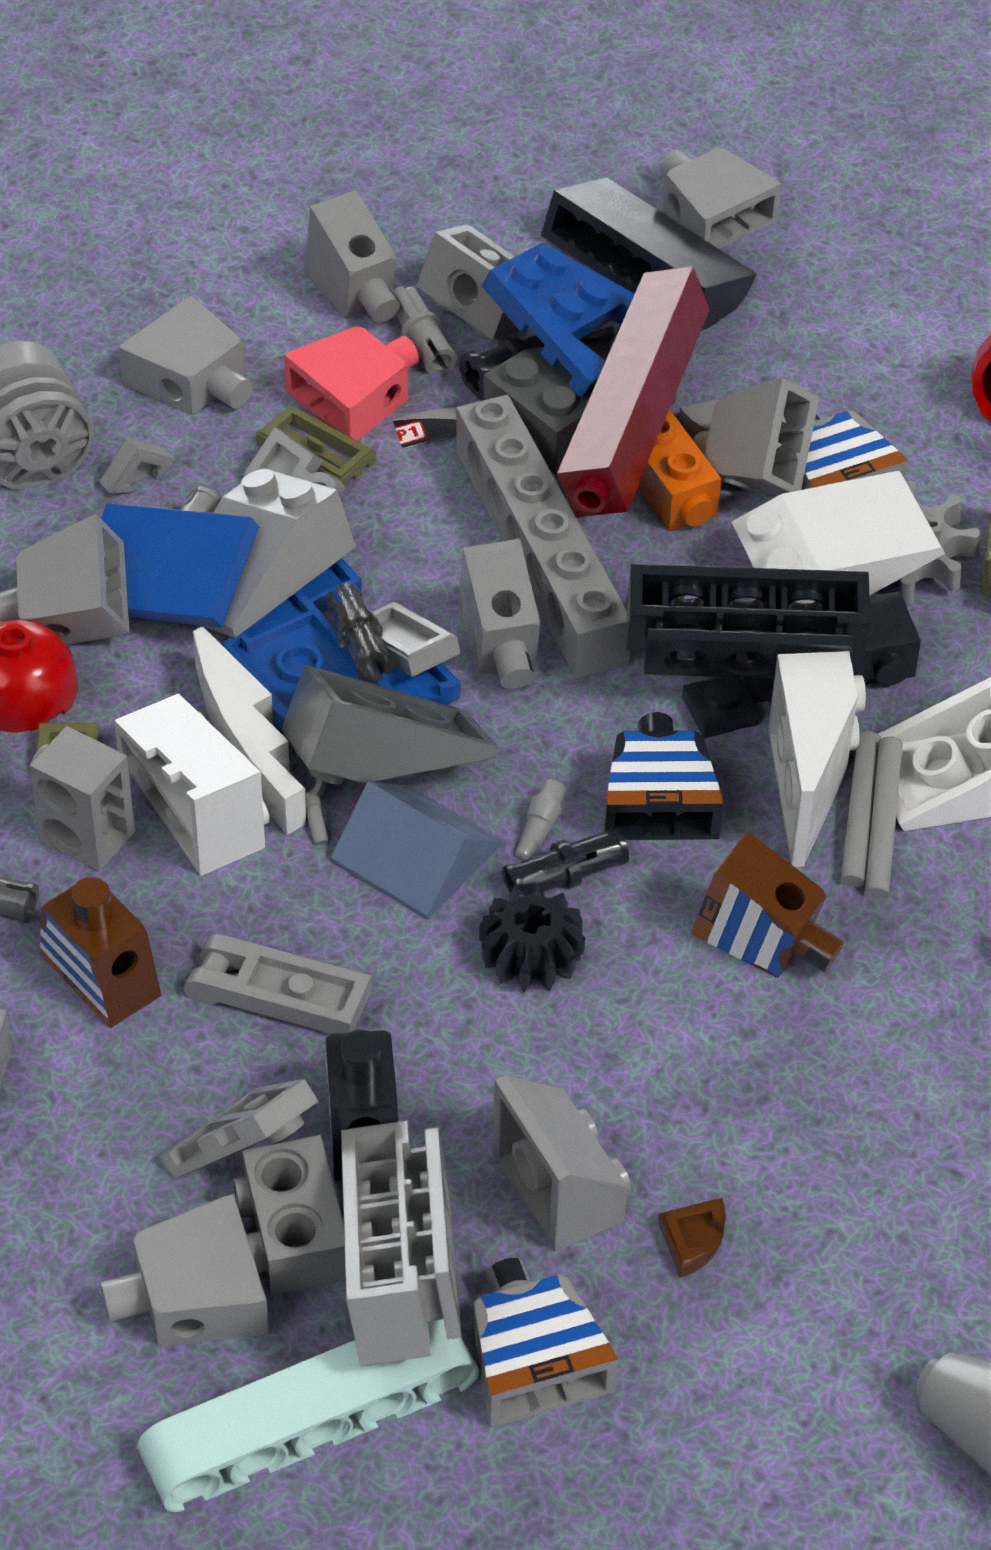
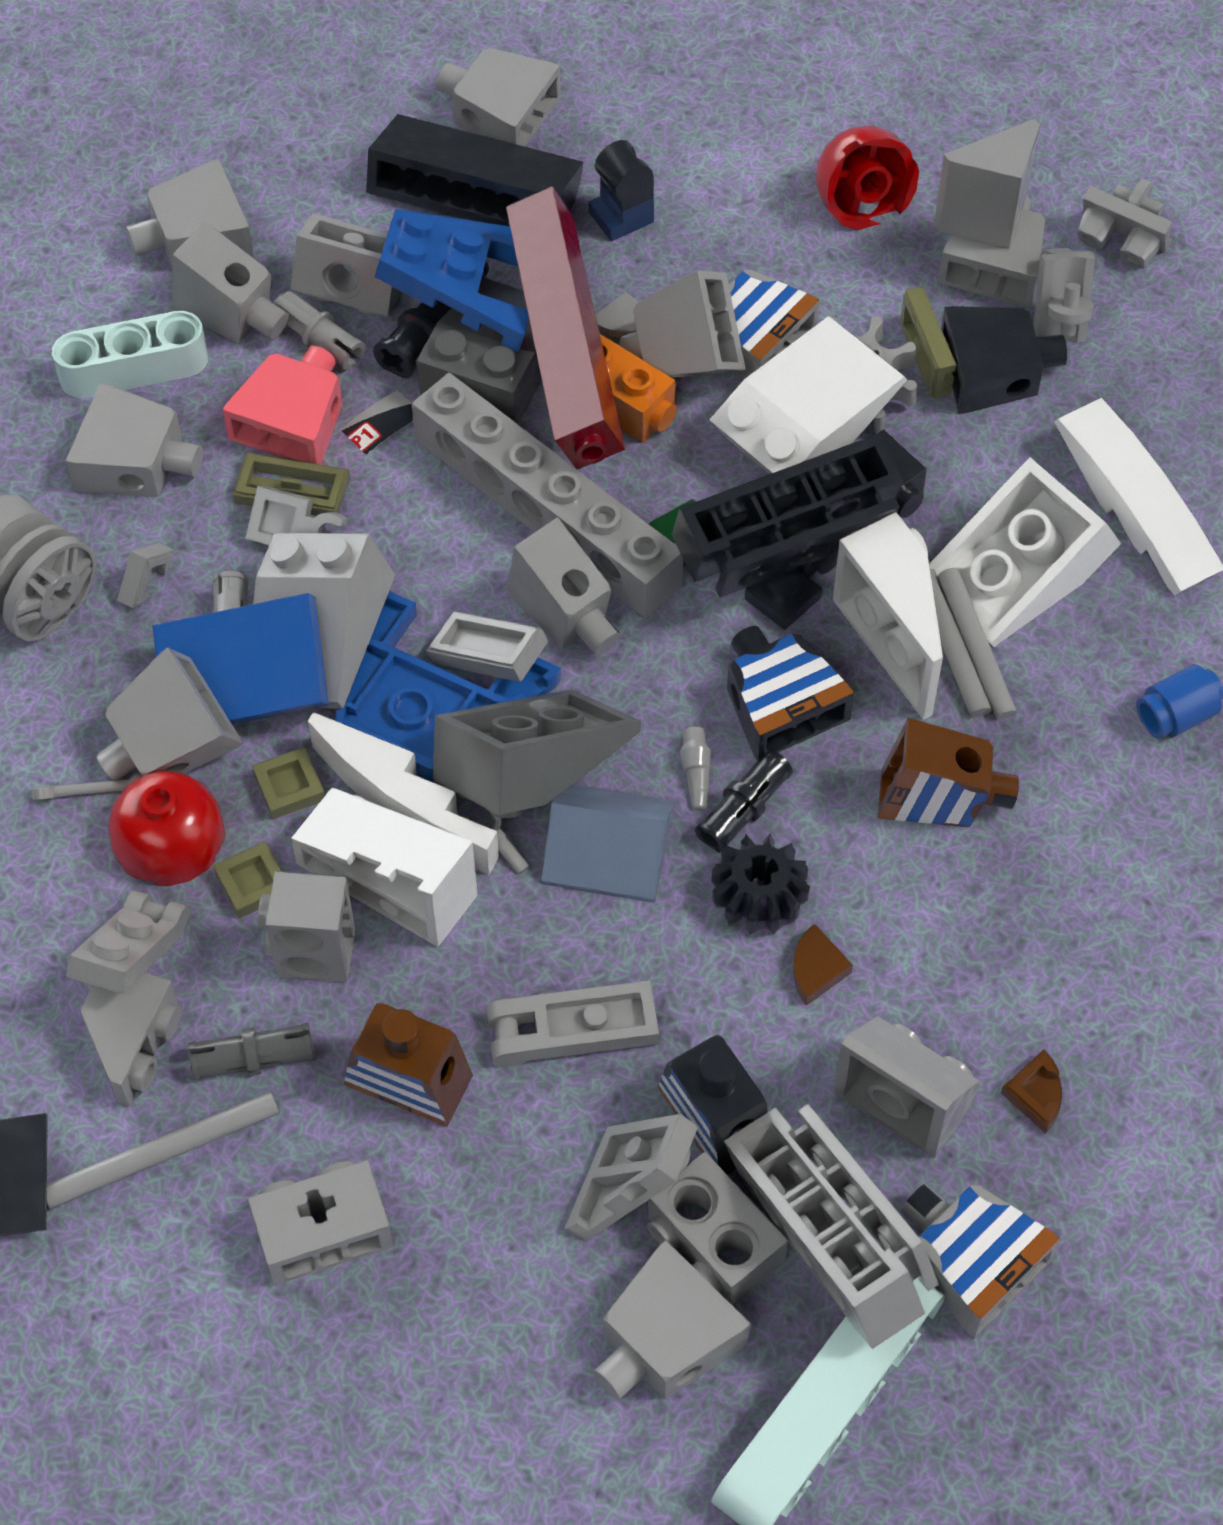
camera: 25 degrees left, 10 degrees up
clear smoke pin [325,583,393,682] -> none
none -> light aqua beam [52,311,208,398]
none -> light grey torso [126,159,254,267]
none -> olive tile [252,747,325,820]
none -> leg [588,140,654,242]
none -> reddish brown tile [793,924,853,1006]

